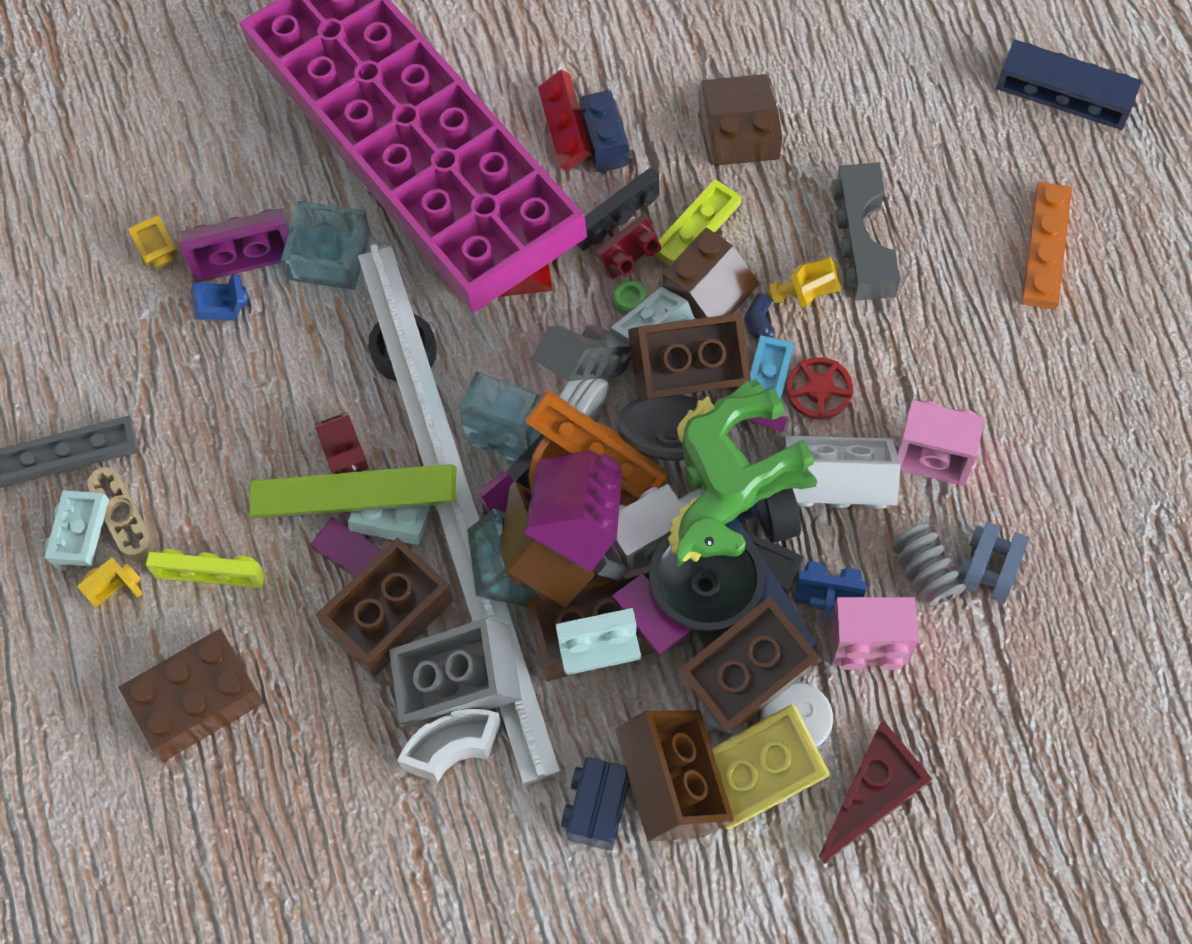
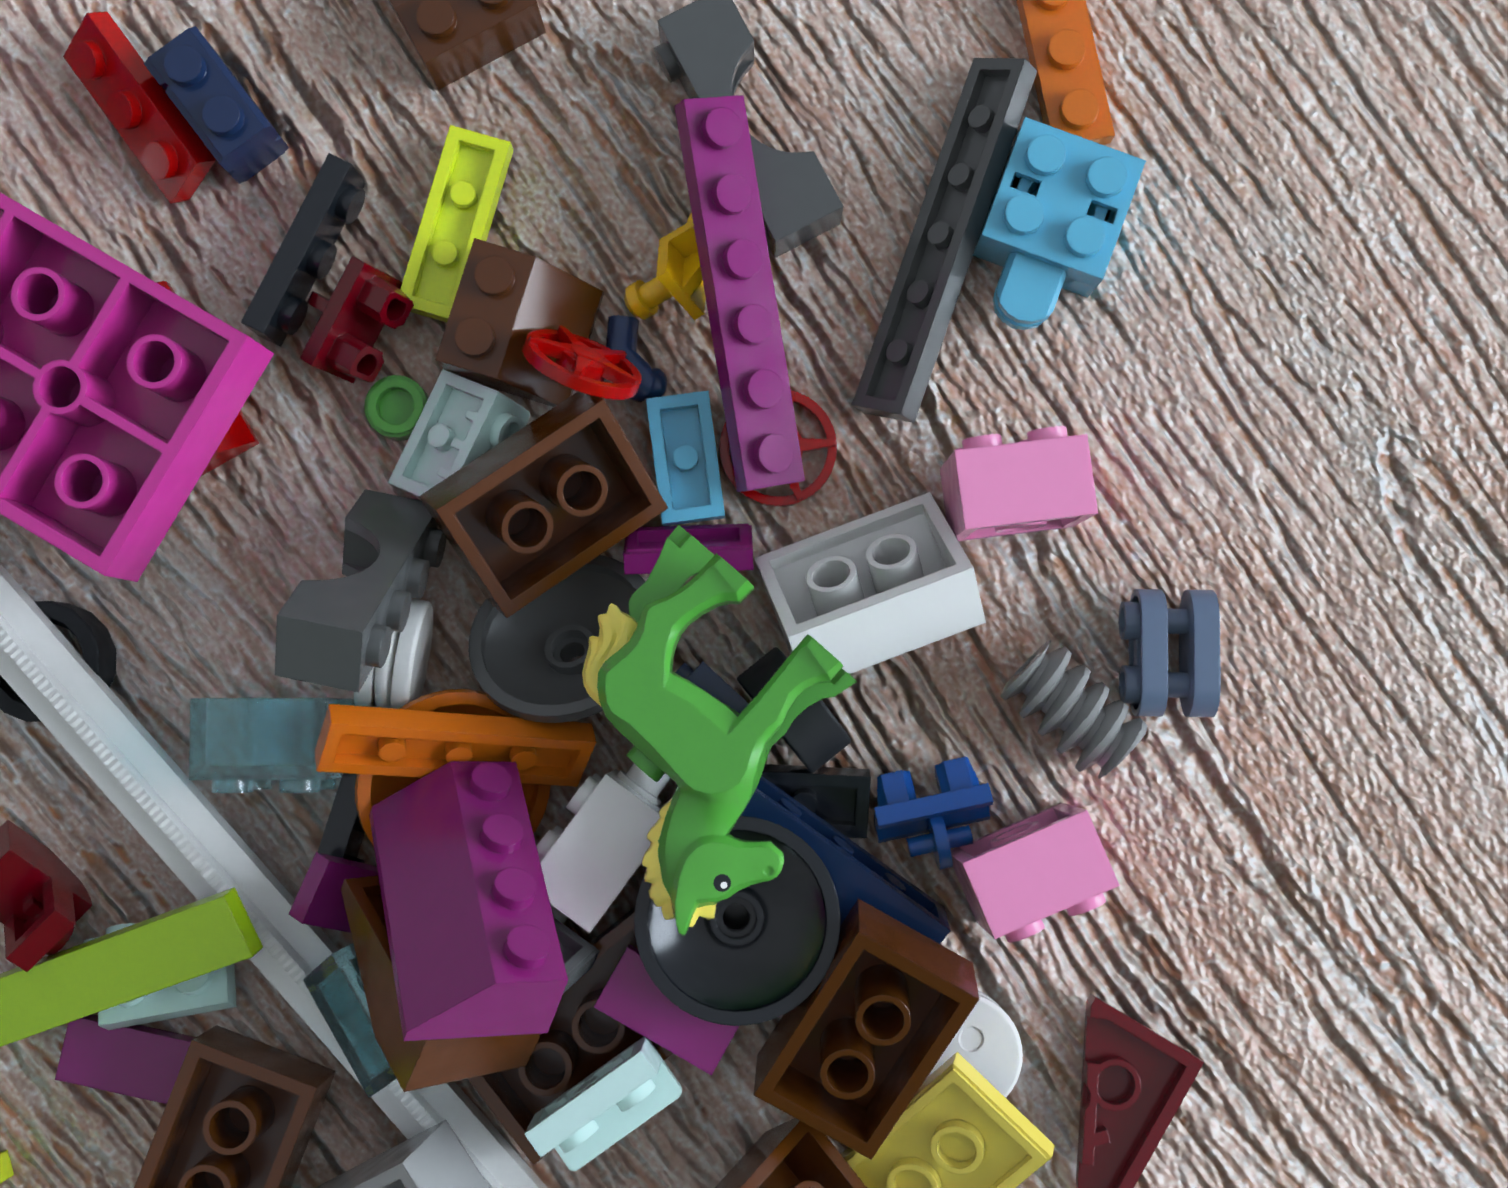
camera: 30 degrees left, 20 degrees up
none -> red wheel [522,325,642,400]
none -> magenta plate [674,95,805,492]
none -> dark grey plate [852,58,1037,423]
none -> medium azure brick [973,117,1146,330]

